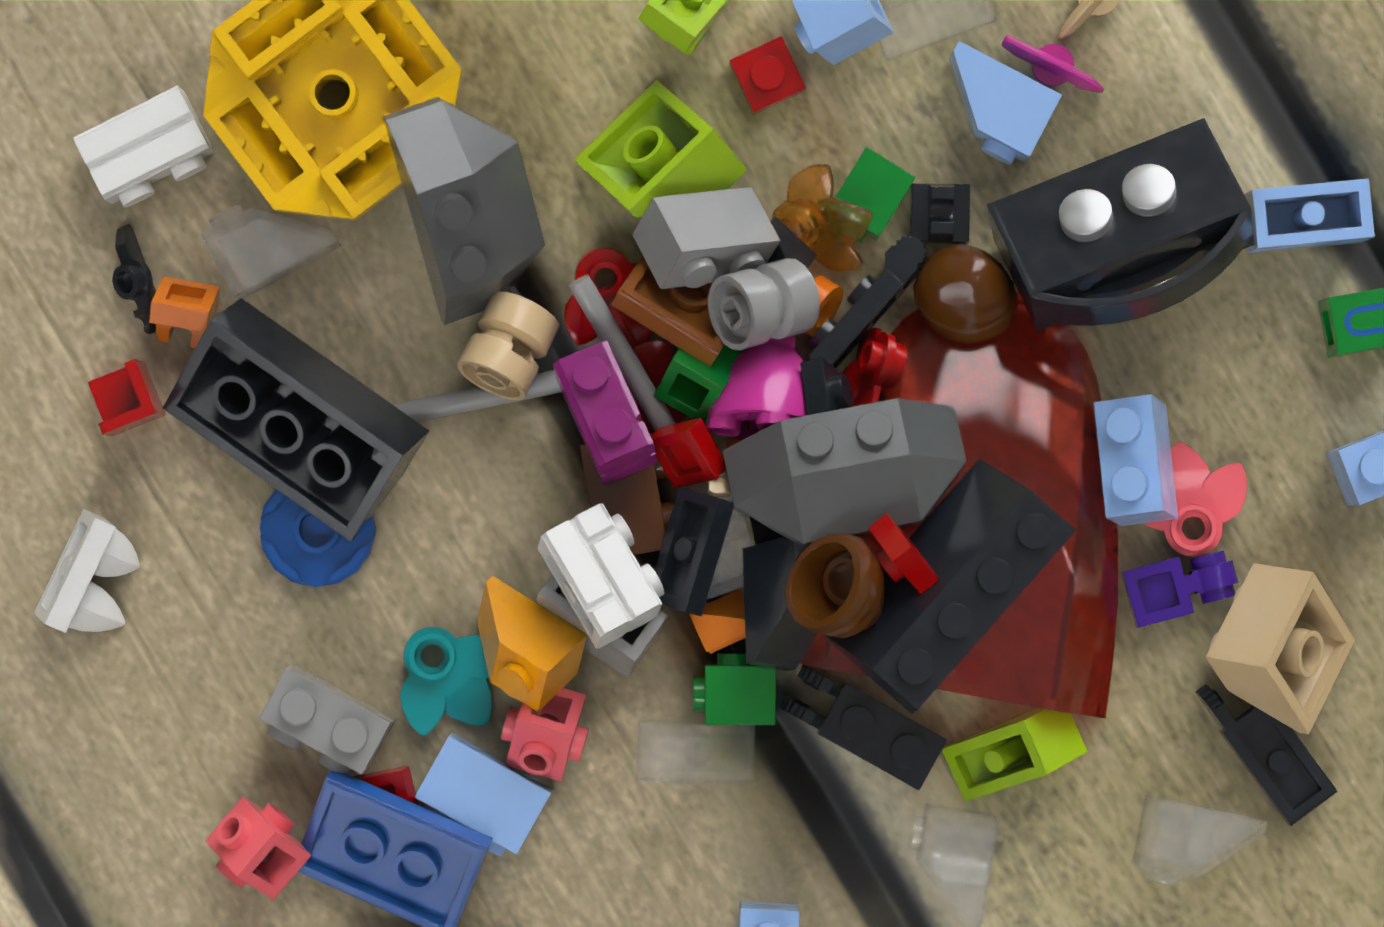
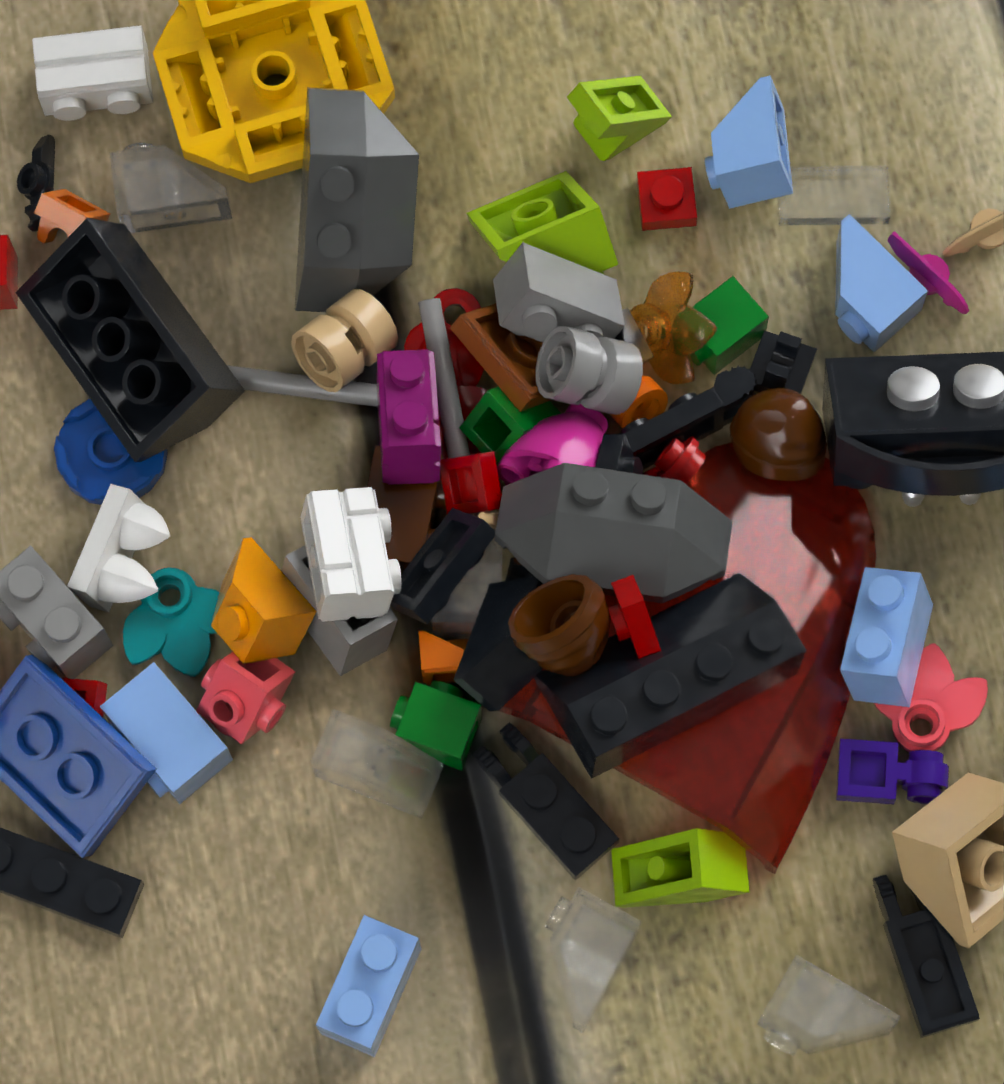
camera: 30 degrees right, 15 degrees down
none -> white tile [67,484,170,612]

